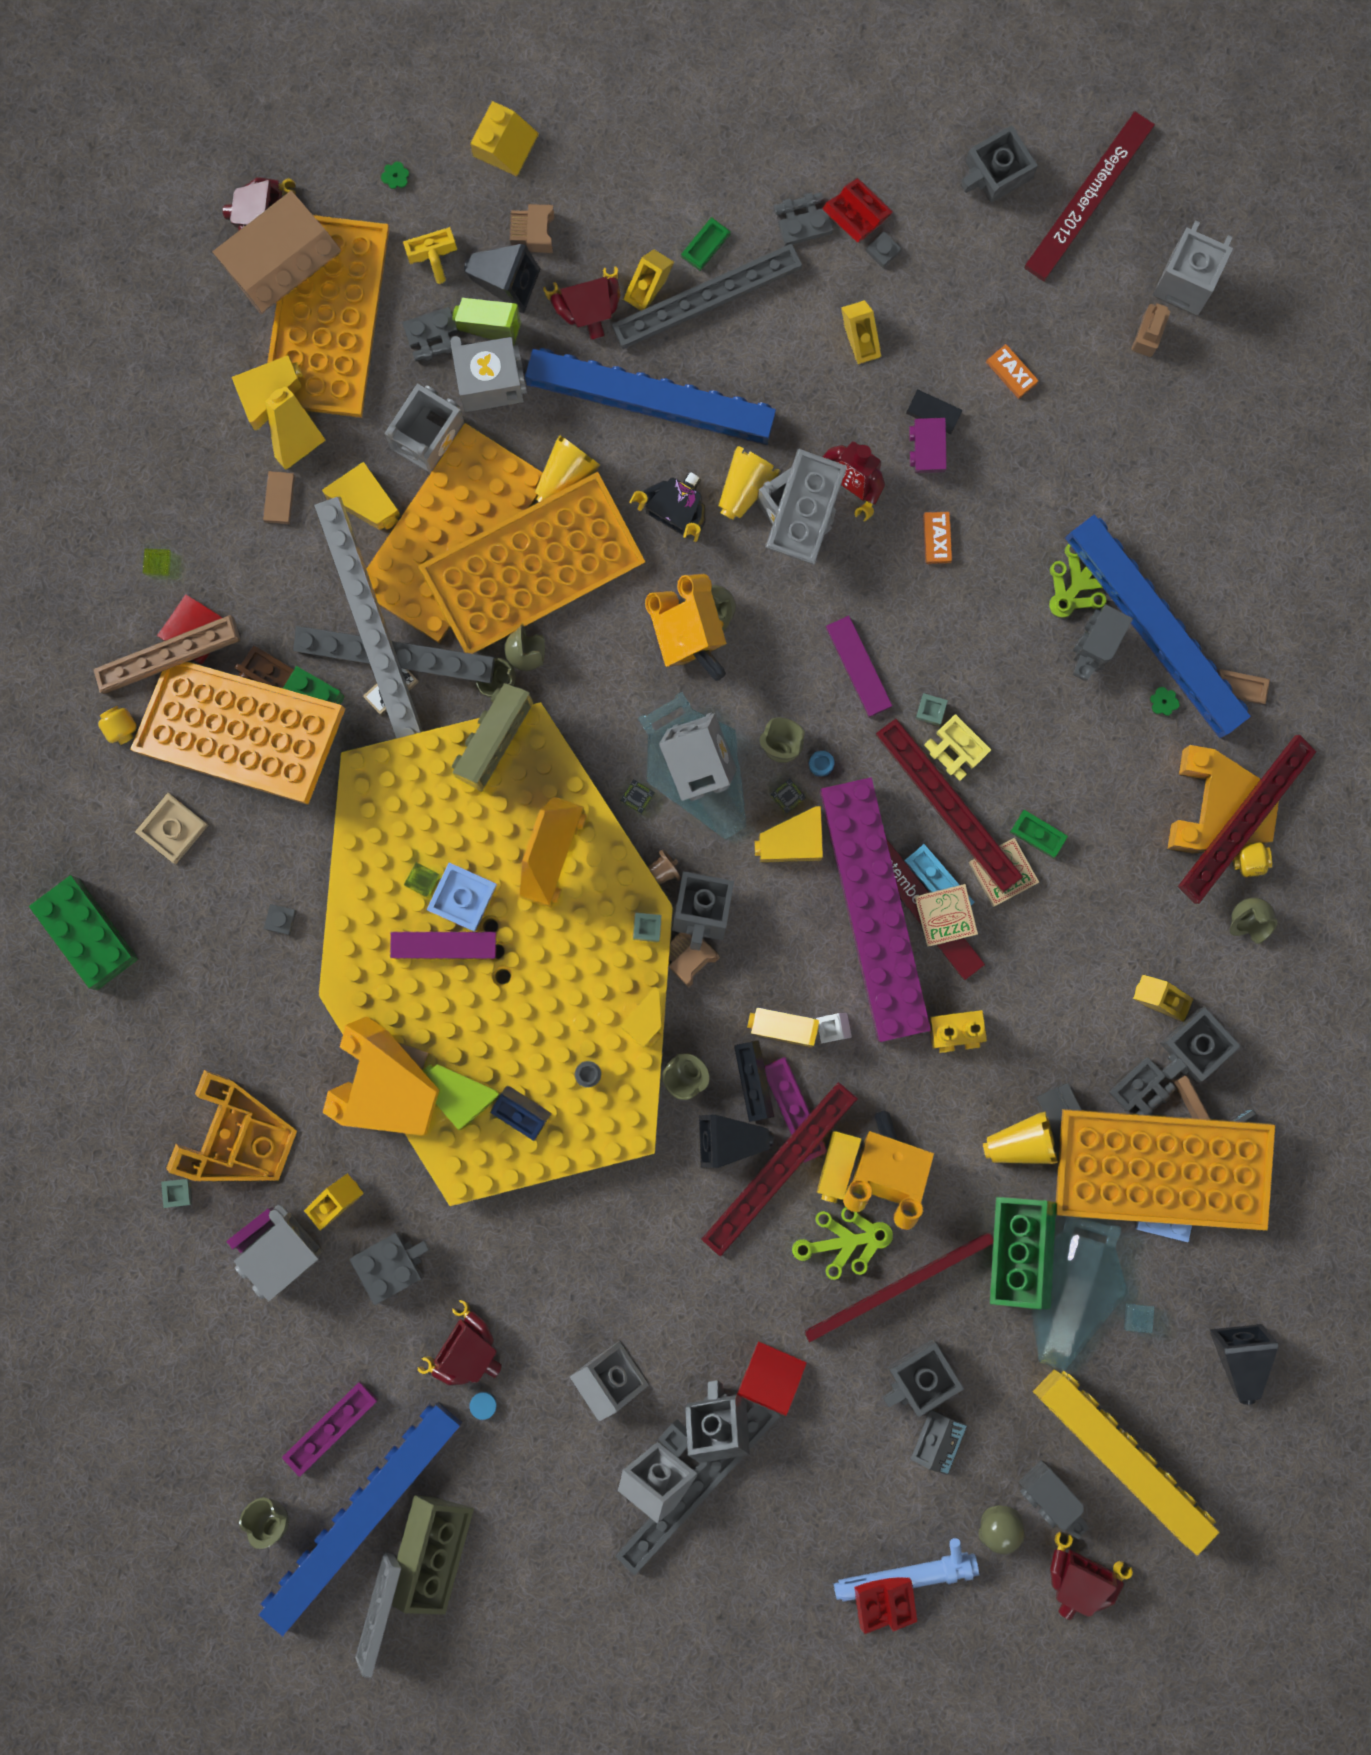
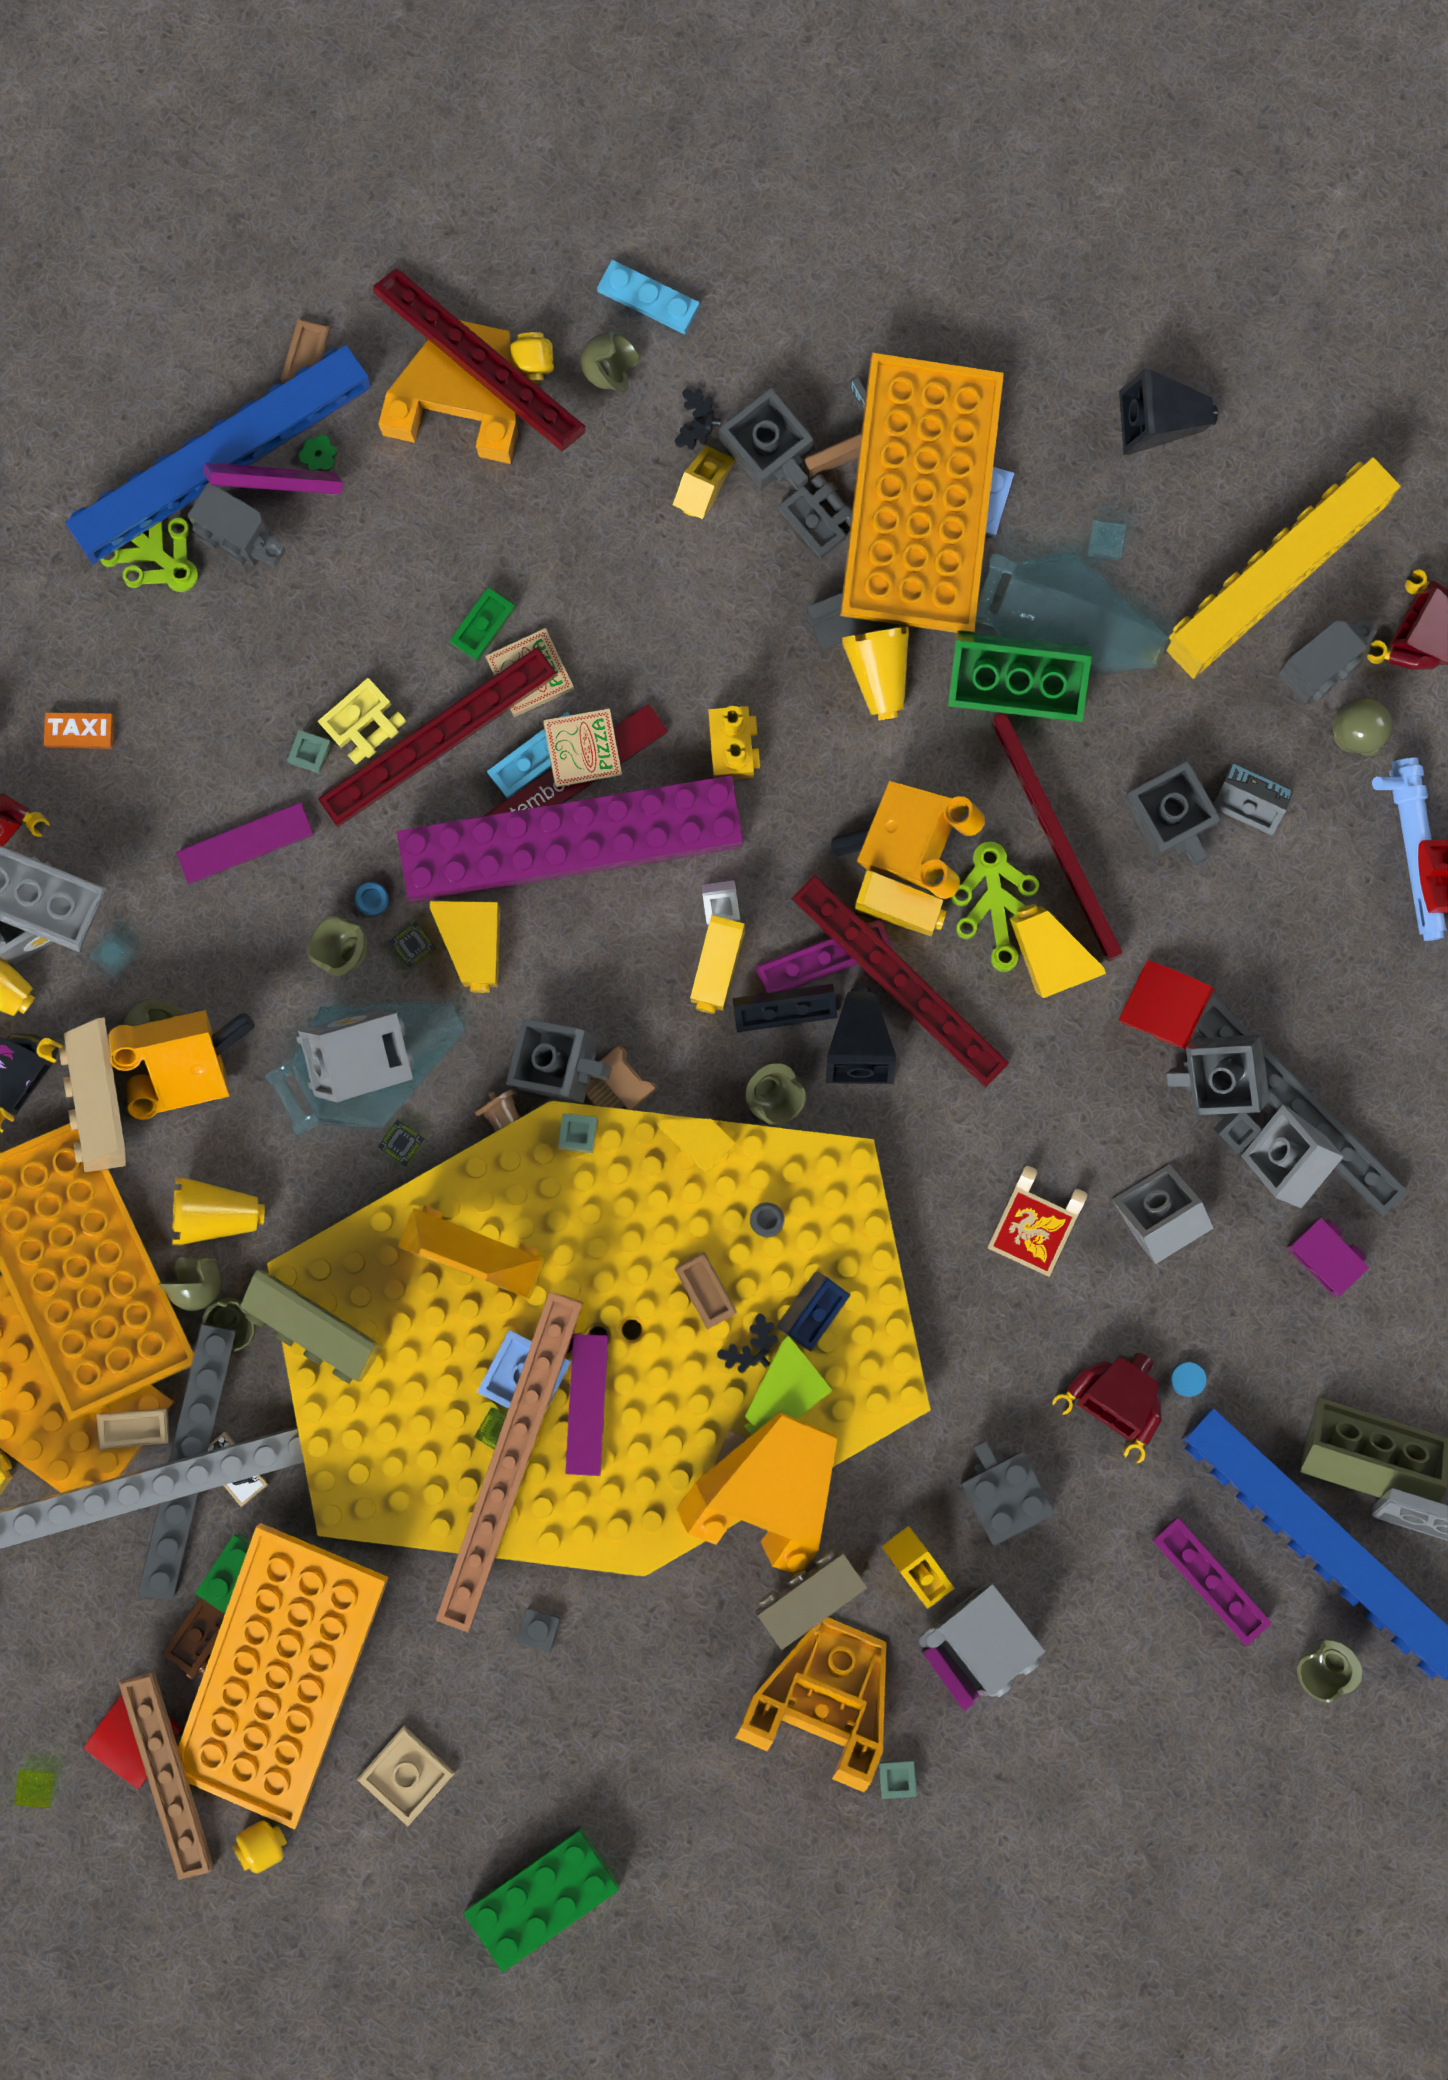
camera: 80 degrees left, 0 degrees up
none -> tan slope [58,1017,126,1172]
none -> clear light blue plate [89,931,138,979]
none -> tan tile [97,1409,170,1450]
none -> yellow cone [172,1177,265,1245]
none -> magenta tile [203,462,343,494]
none -> nougat plate [436,1291,584,1632]
none -> medium azure plate [597,260,700,335]
none -> medium nougat tile [674,1252,738,1330]
none -> black animal [675,389,721,450]
none -> black animal [717,1314,778,1373]
none -> dark tan slope [755,1549,867,1650]
none -> flag [987,1166,1087,1277]
none -> yellow slope [1010,904,1106,998]
none -> magenta brick [1286,1218,1369,1297]

